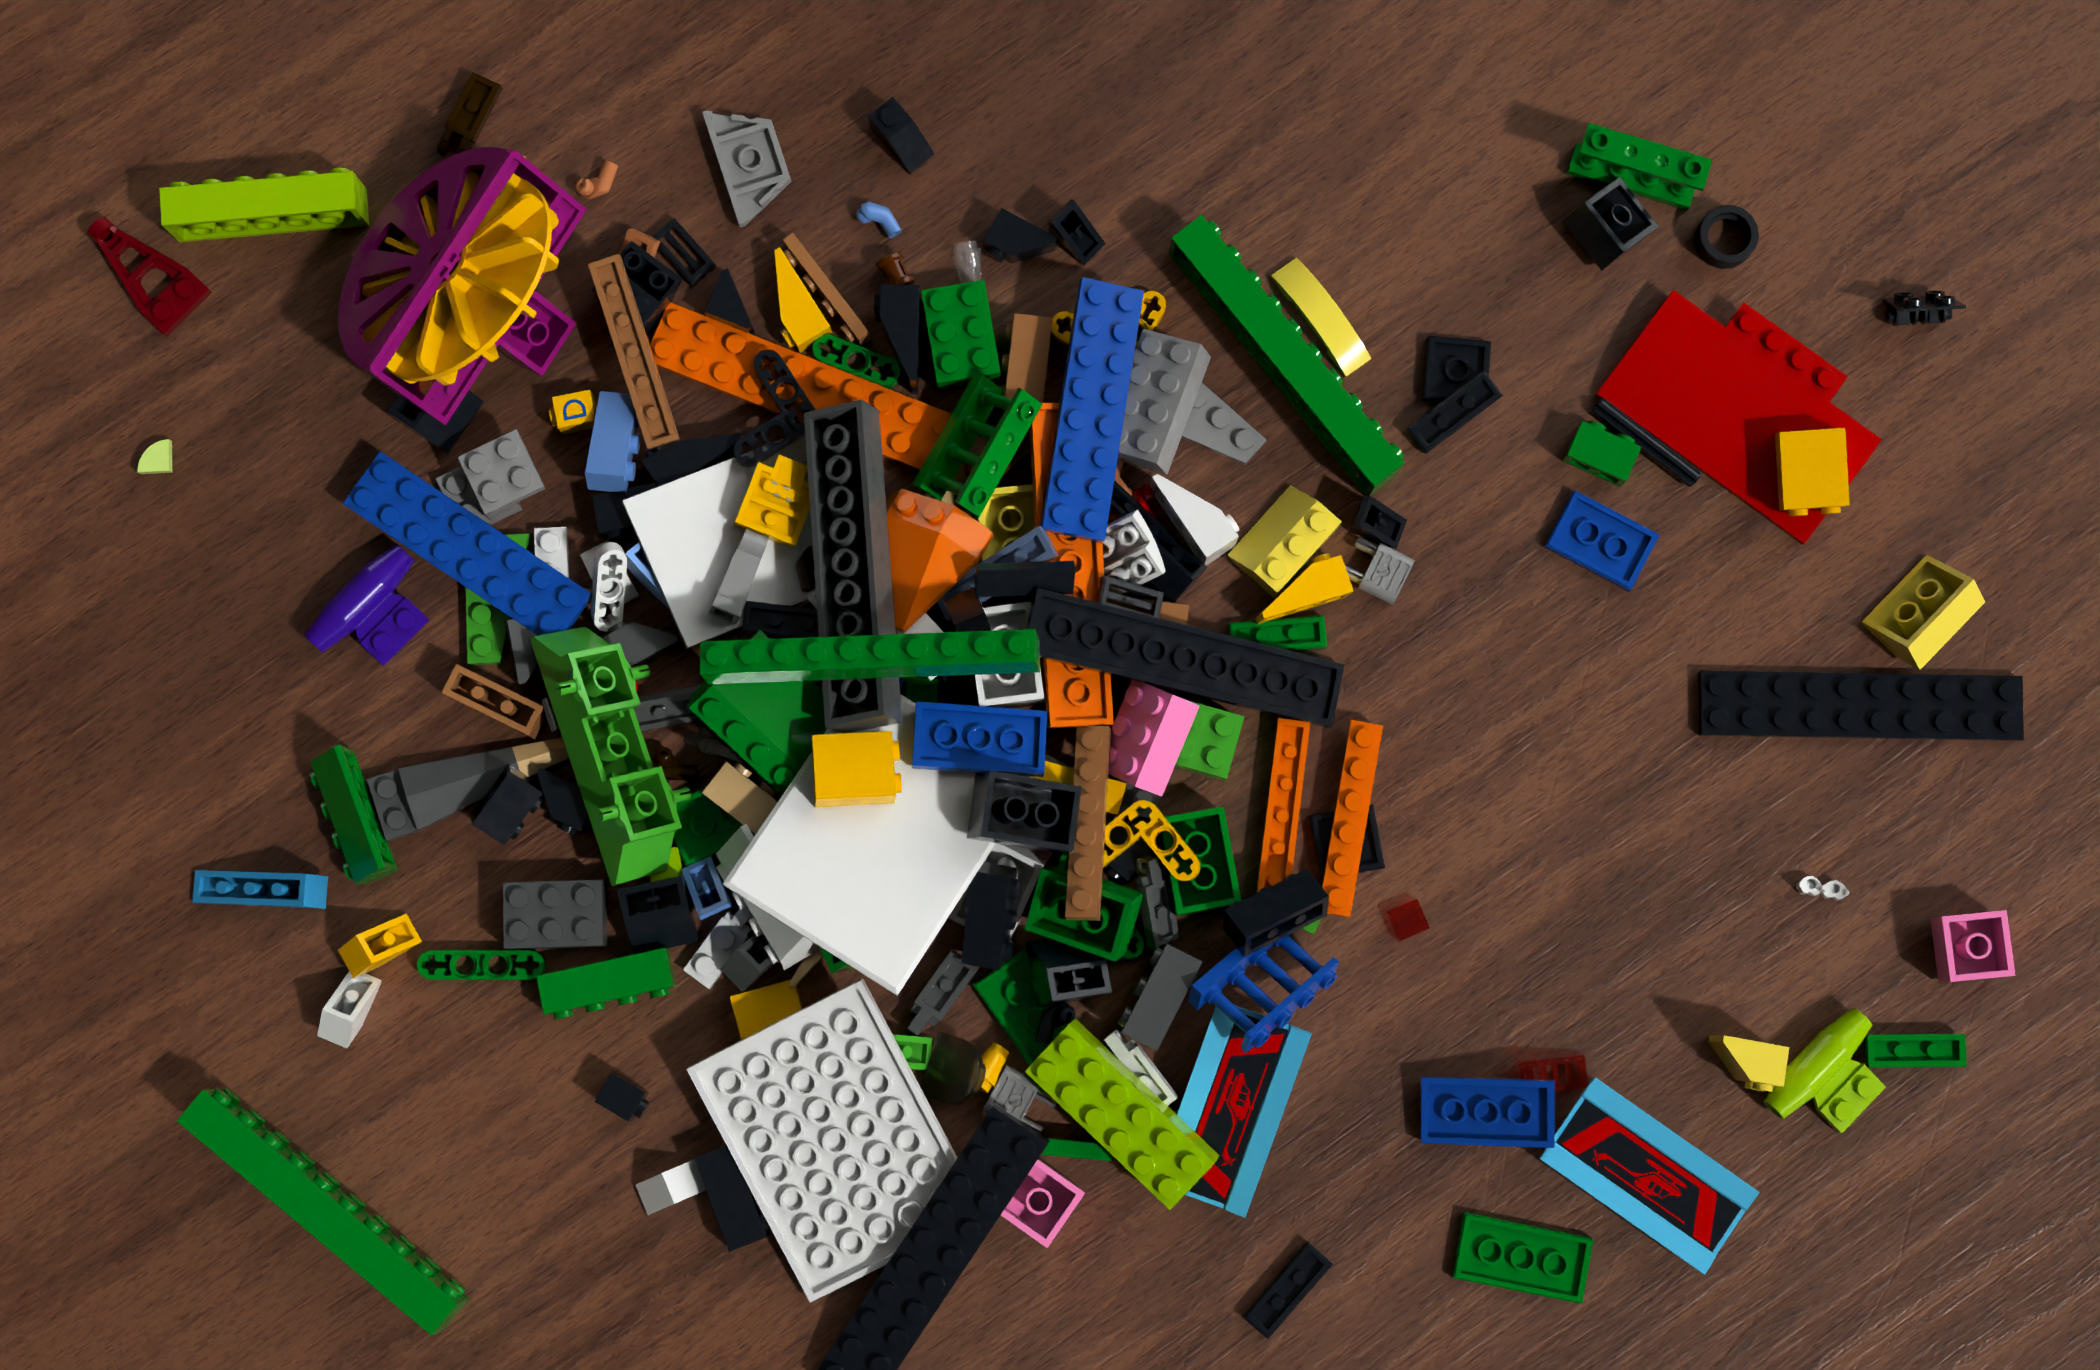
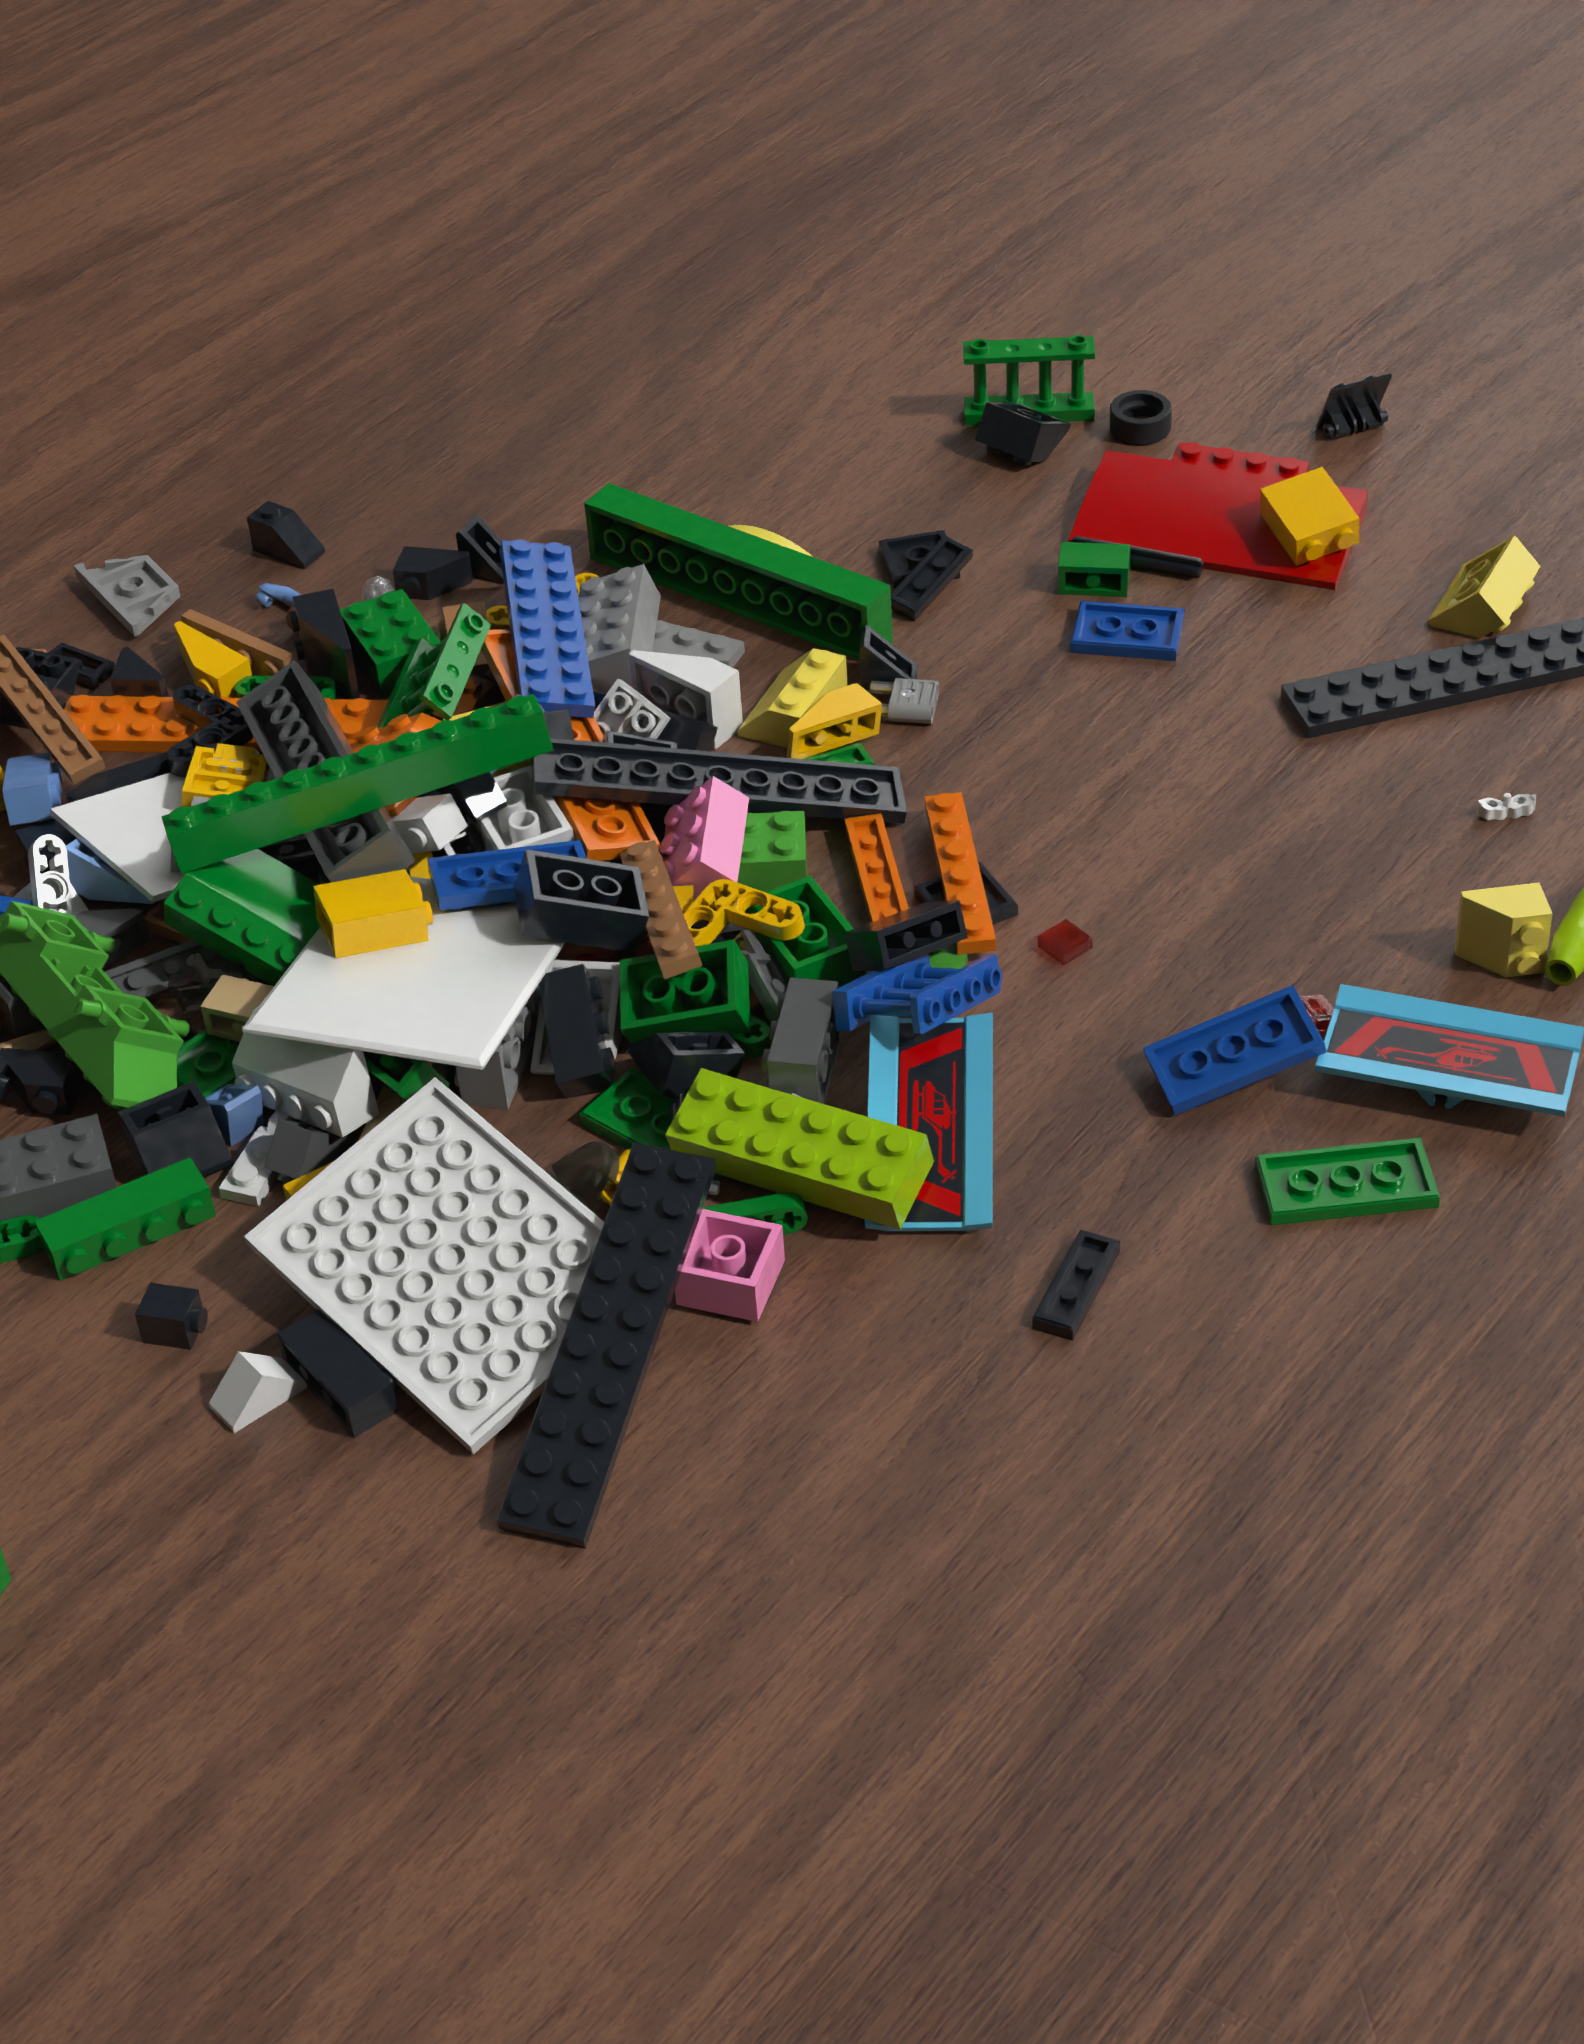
camera: 10 degrees left, 40 degrees down
dark grey hinge [907,949,979,1036] -> none

